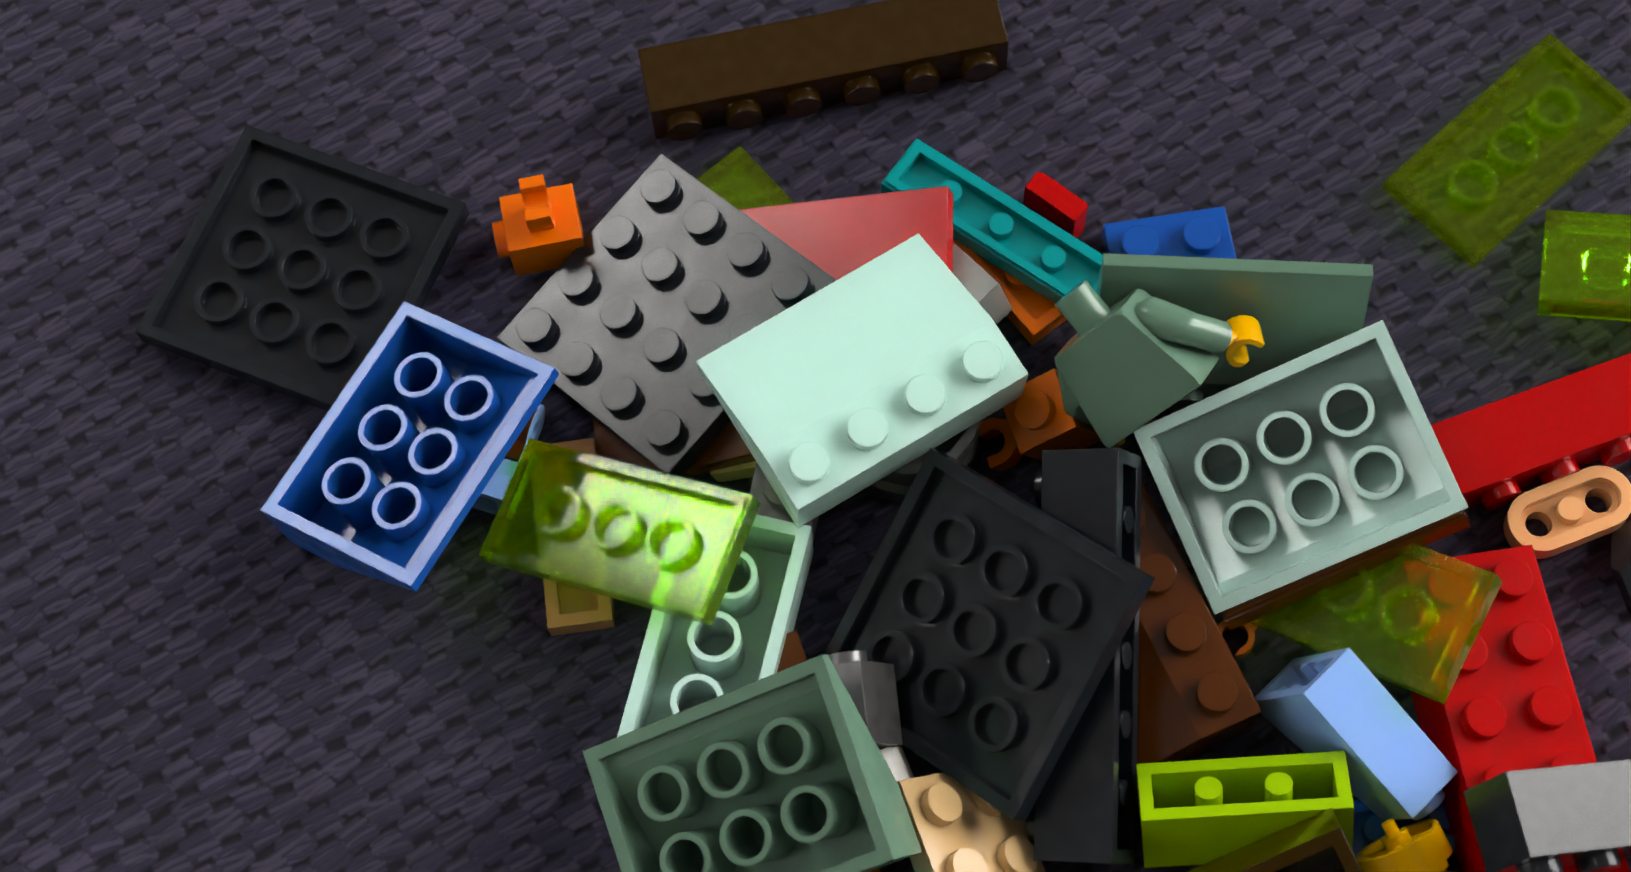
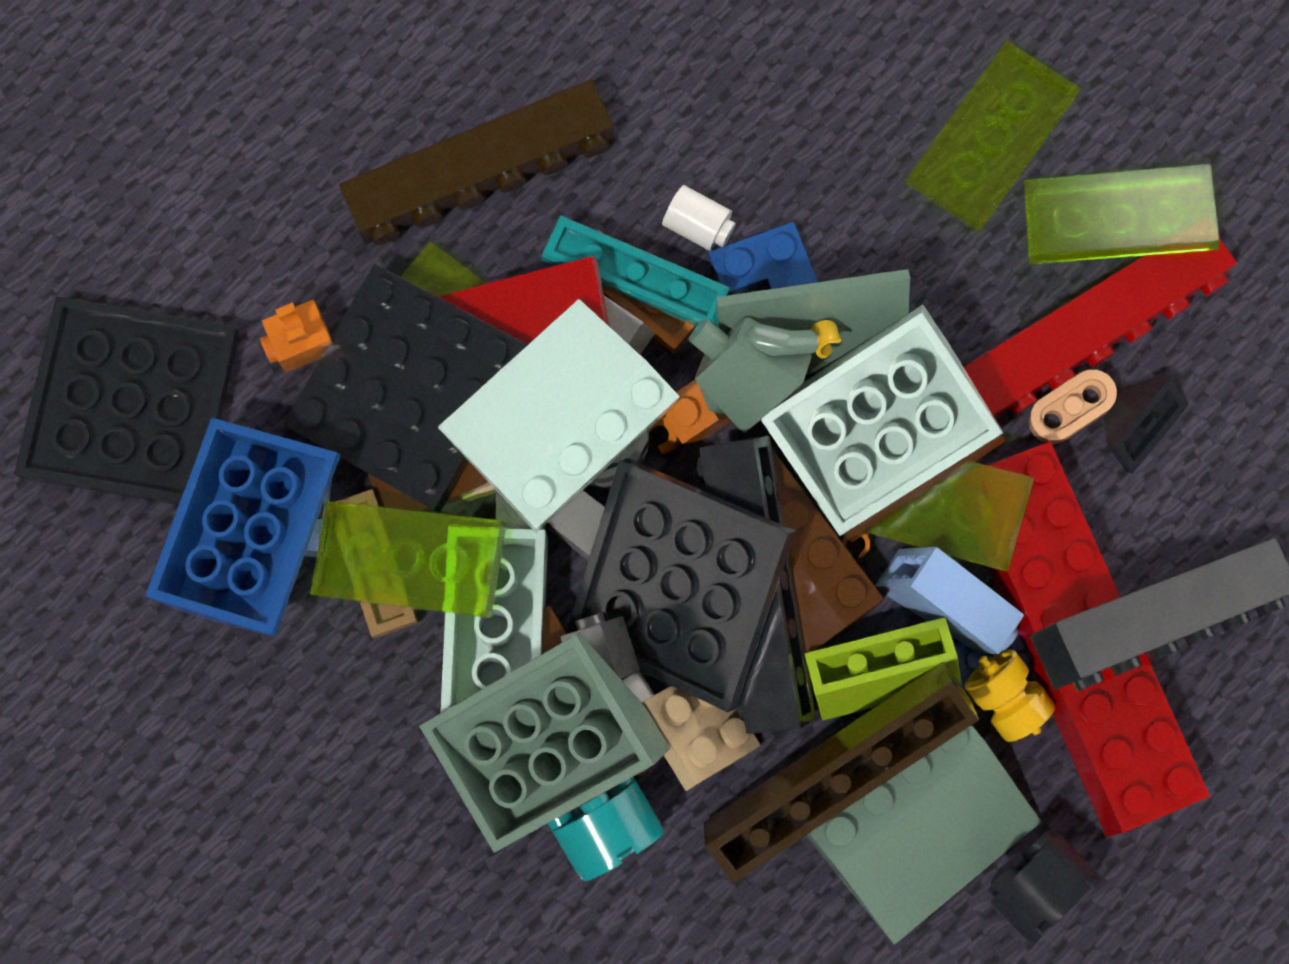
camera: 15 degrees left, 10 degrees up
red tile [1023,171,1088,238] -> none
none -> light grey brick [547,490,605,560]
none -> white brick [662,185,736,251]

